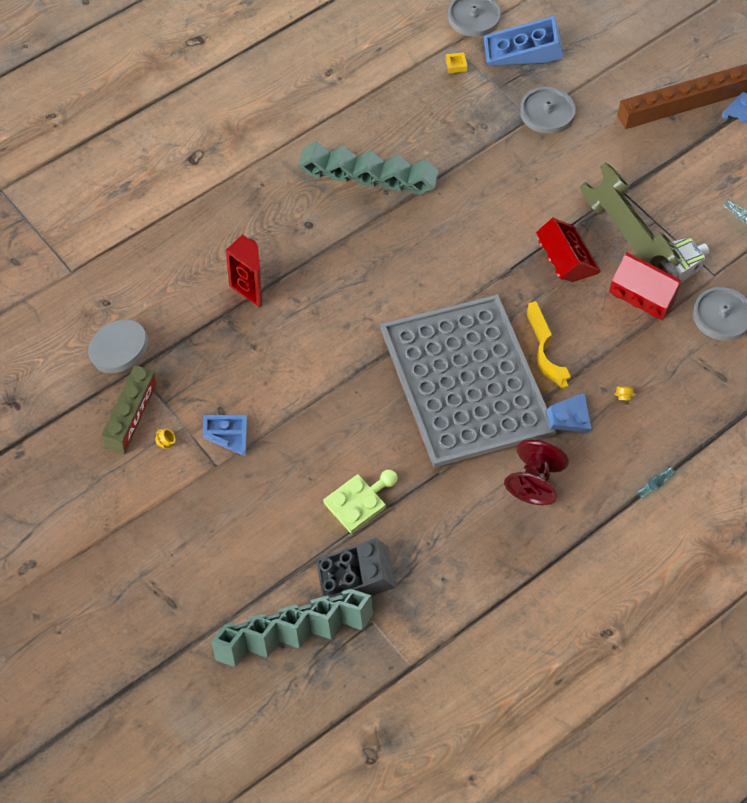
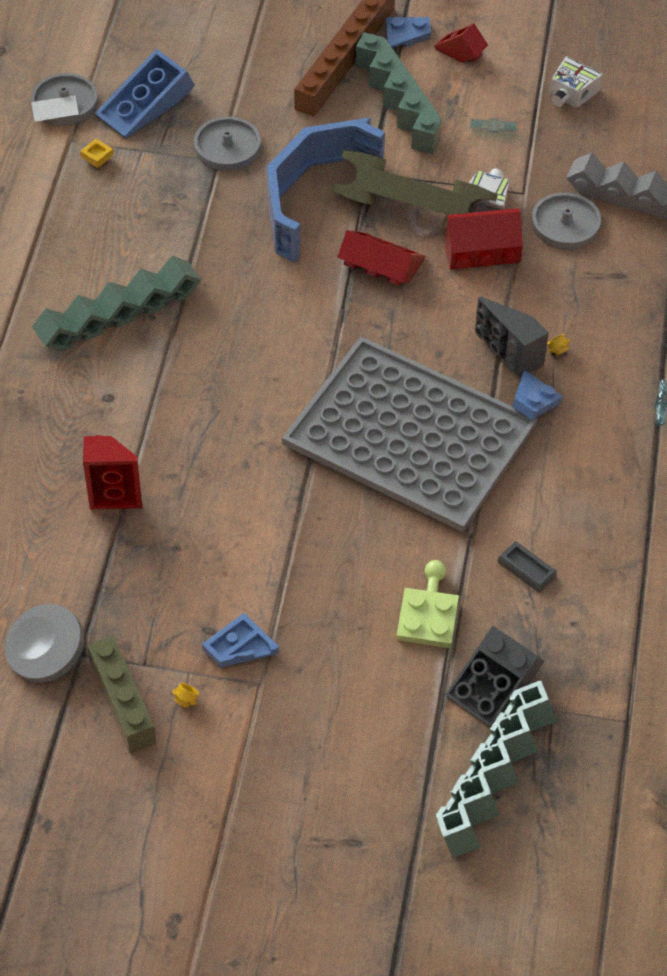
camera: 40 degrees left, 5 degrees down
dark red piece [504,439,569,506] -> none
yellow piece [526,301,571,389] -> none
none -> white sticker [31,95,79,122]
none -> medium blue panel [267,117,385,263]
none -> sand green brick [356,32,442,154]
none -> dark grey slope [475,297,549,378]
none -> dark grey tile [498,541,557,593]

